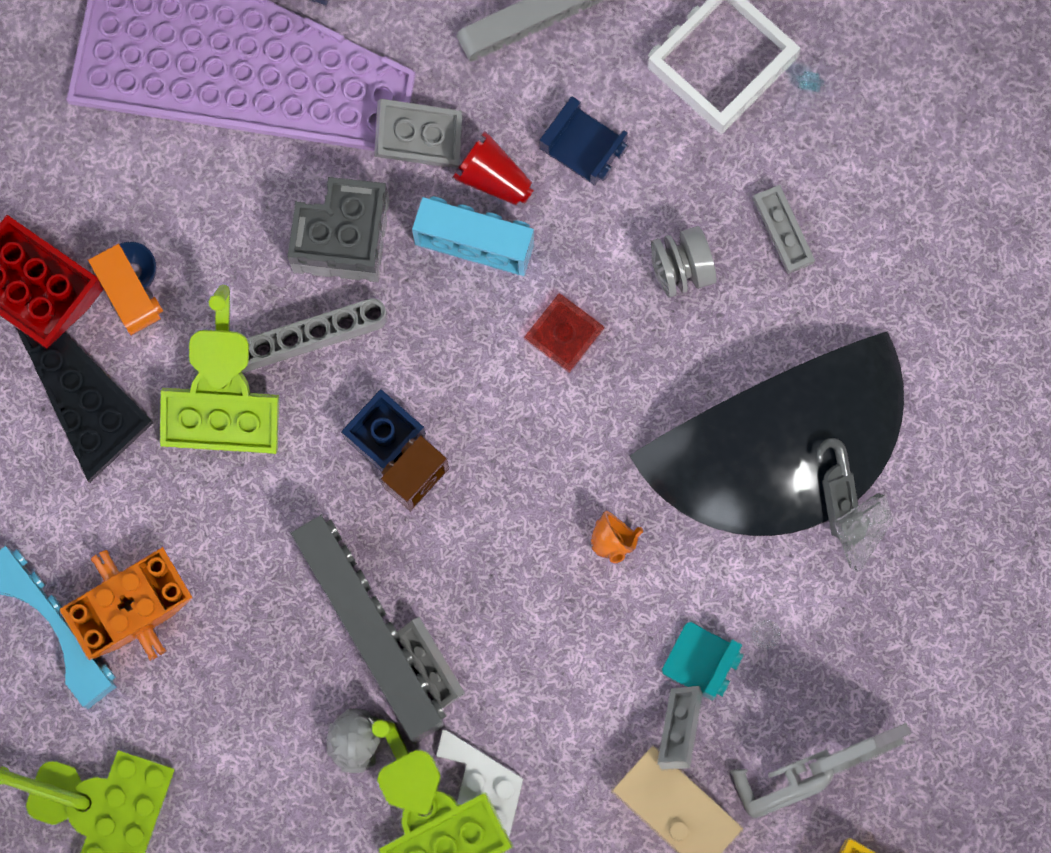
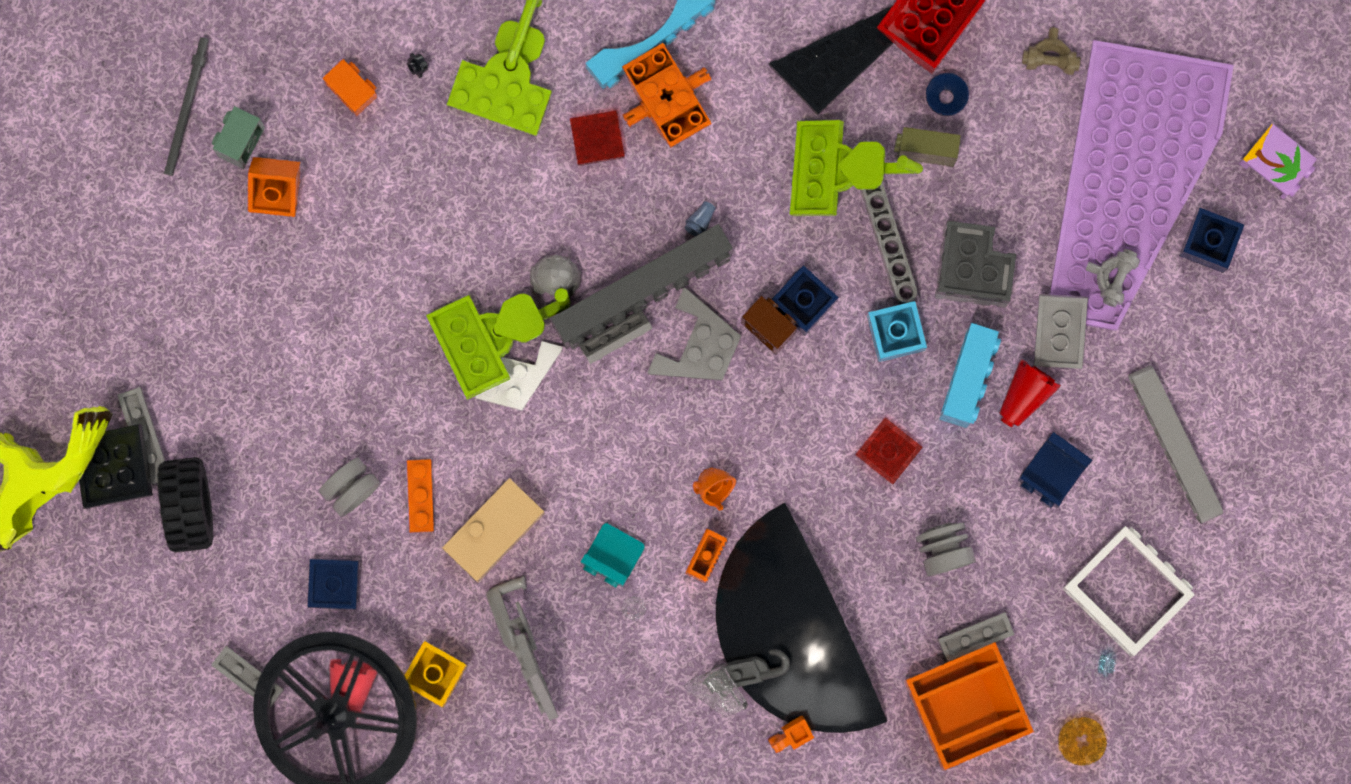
camera: 85 degrees right, 5 degrees up
orange door [88,243,164,336] -> none
light grey plate [657,686,703,770] -> none
none -> clear red plate [570,110,625,166]
none -> light grey wing [647,288,741,381]
none -> sand blue cone [684,201,716,237]
none -> orange brick [685,529,727,583]
none -> orange plate [768,715,814,753]
none -> medium azure brick [867,301,927,362]
none -> olive brick [894,127,961,167]
none -> orange slope [904,642,1034,771]
none -> dark tan piece [1022,27,1080,75]
none -> clear yellow plate [1057,717,1107,766]
none -> light grey piece [1086,249,1140,307]

